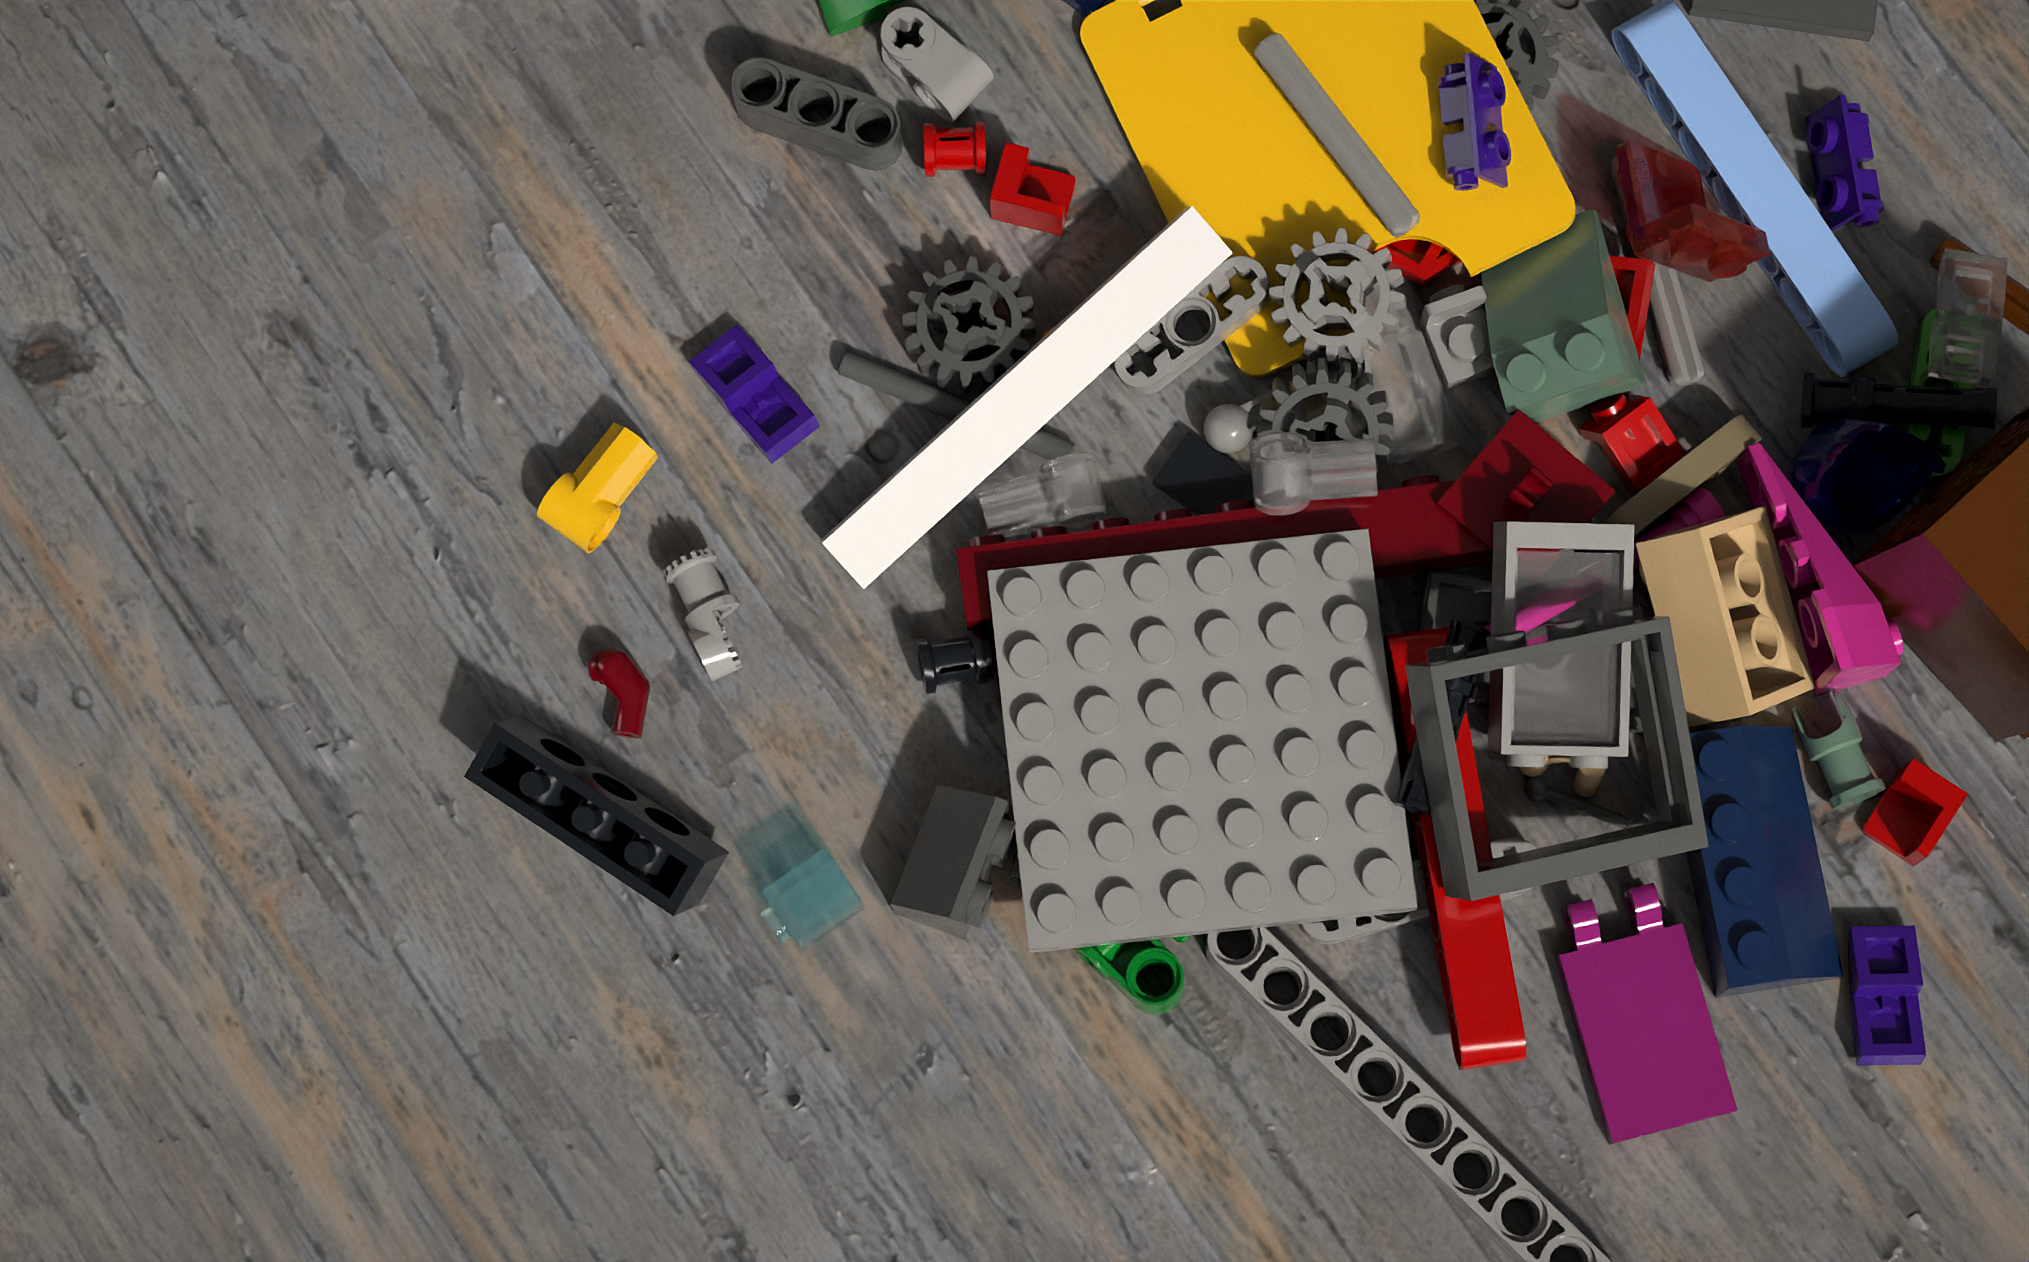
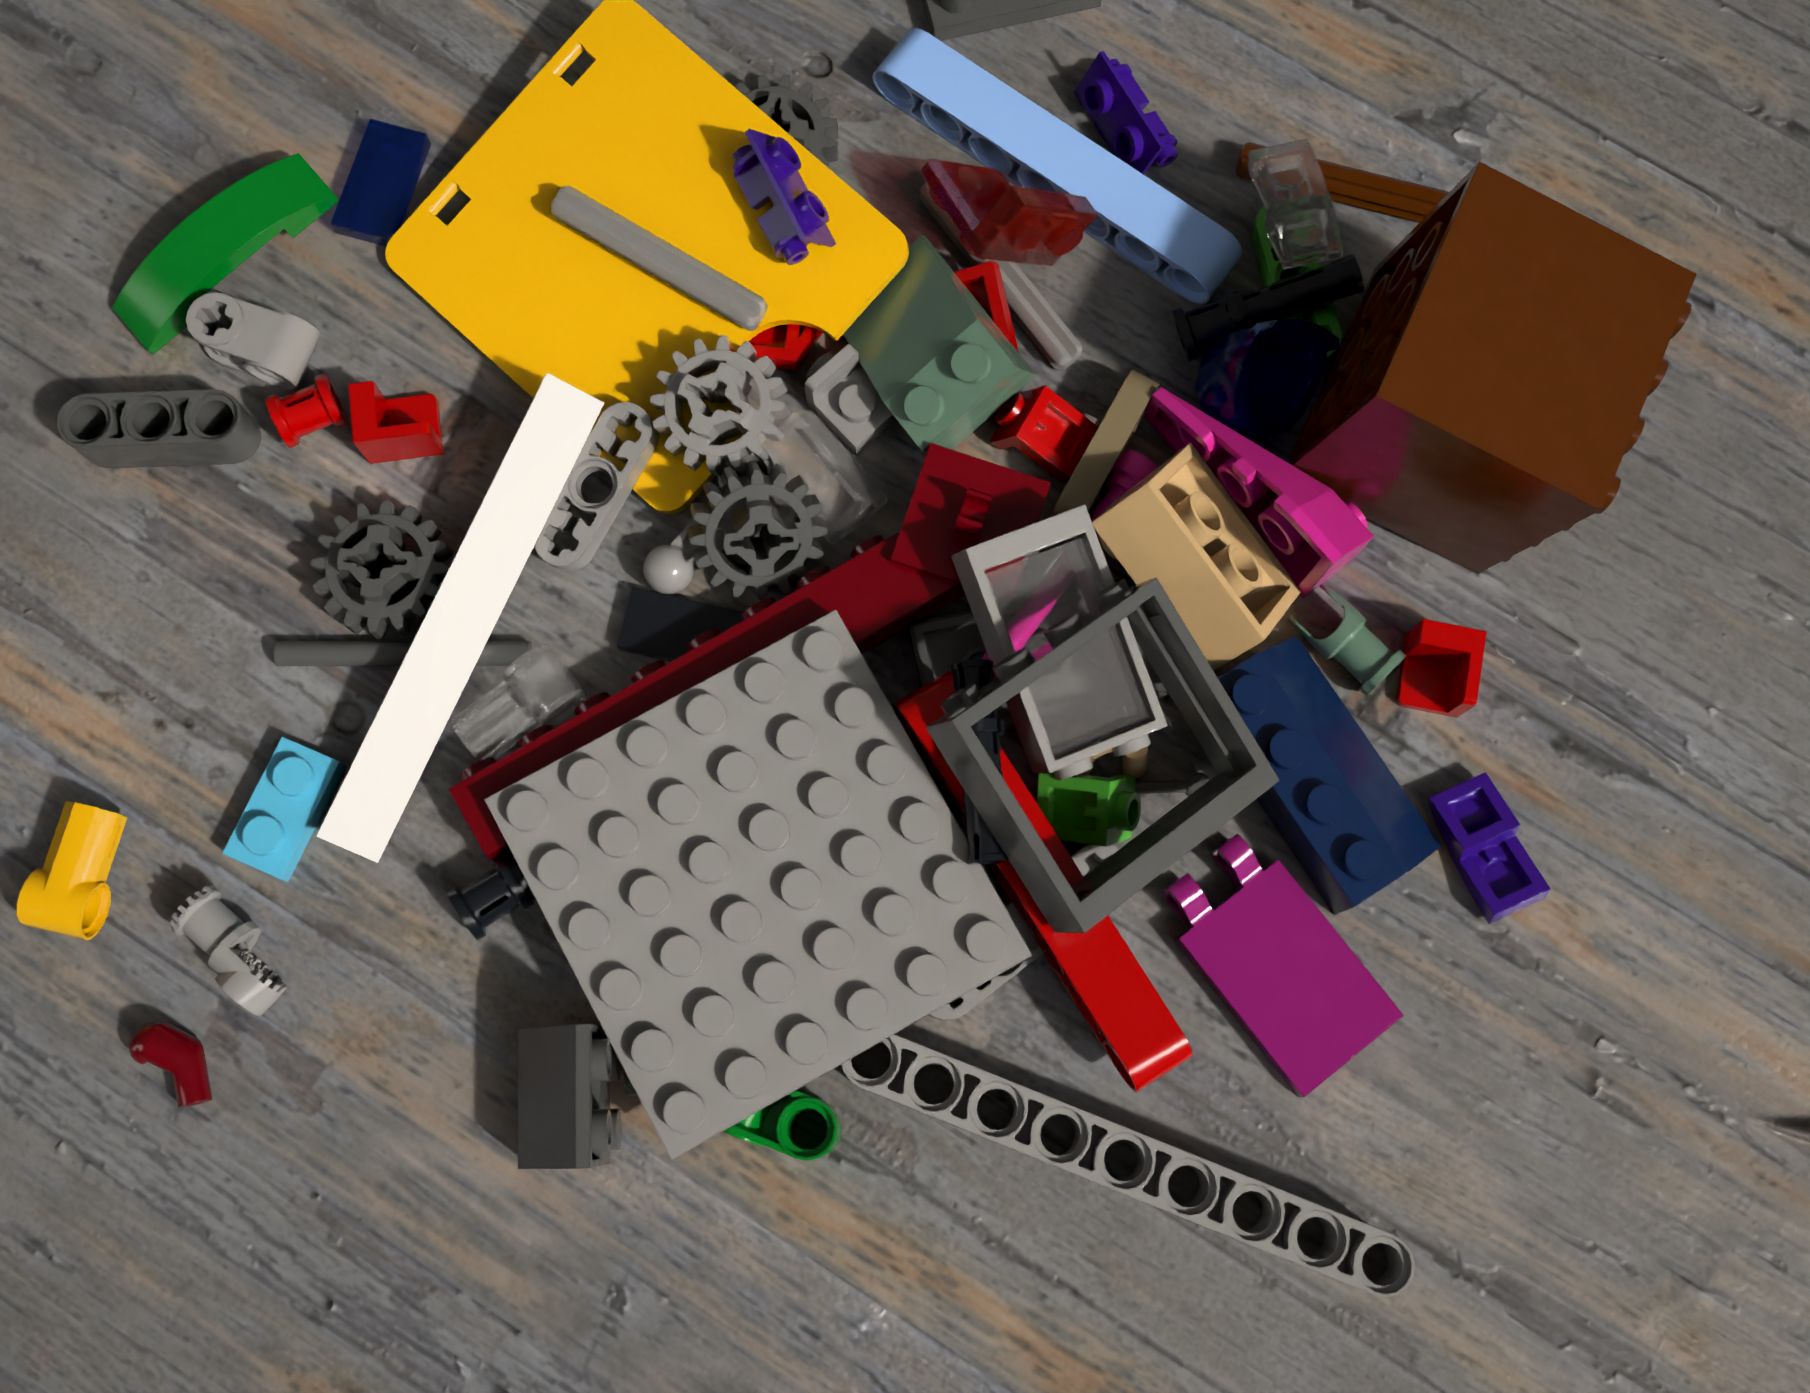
camera: 30 degrees left, 0 degrees up
black brick [464,715,729,916] -> none
dark purple slope [688,324,820,464] -> none
clear light blue brick [760,848,865,952] -> none
clear piece [1250,432,1378,515] -> none
none -> medium azure plate [222,737,347,882]
none -> bright green bracket [1037,772,1141,847]

